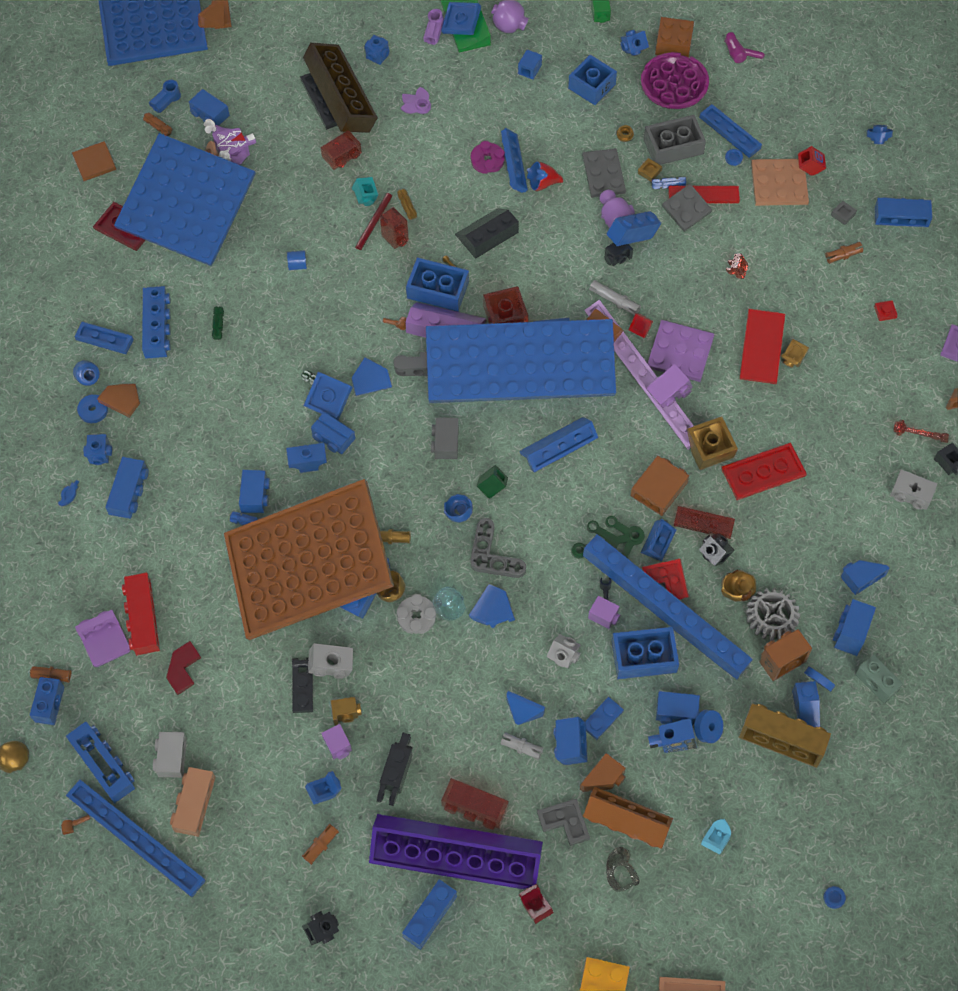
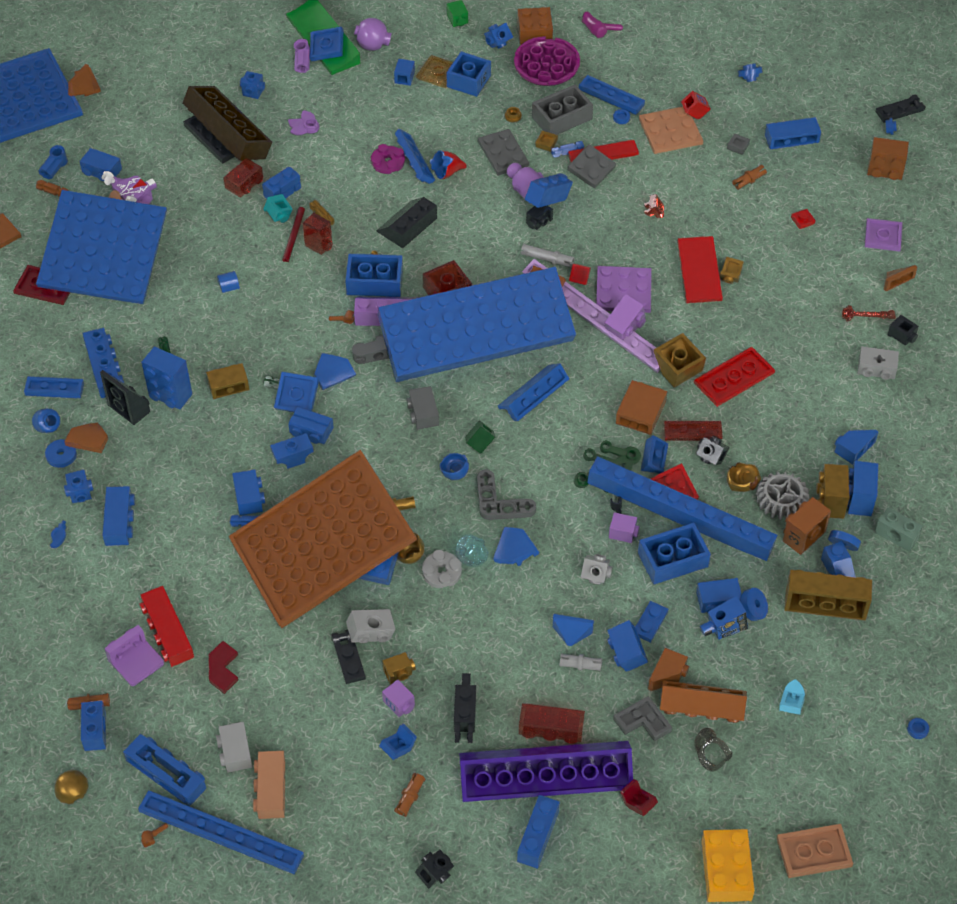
camera: 15 degrees left, 10 degrees down
none -> black slope [100,370,150,425]
none -> blue brick [141,346,192,410]
none -> pearl gold brick [206,363,250,399]
none -> blue brick [262,167,301,204]
none -> clear orange tile [416,55,453,89]
none -> pearl gold brick [816,464,849,519]

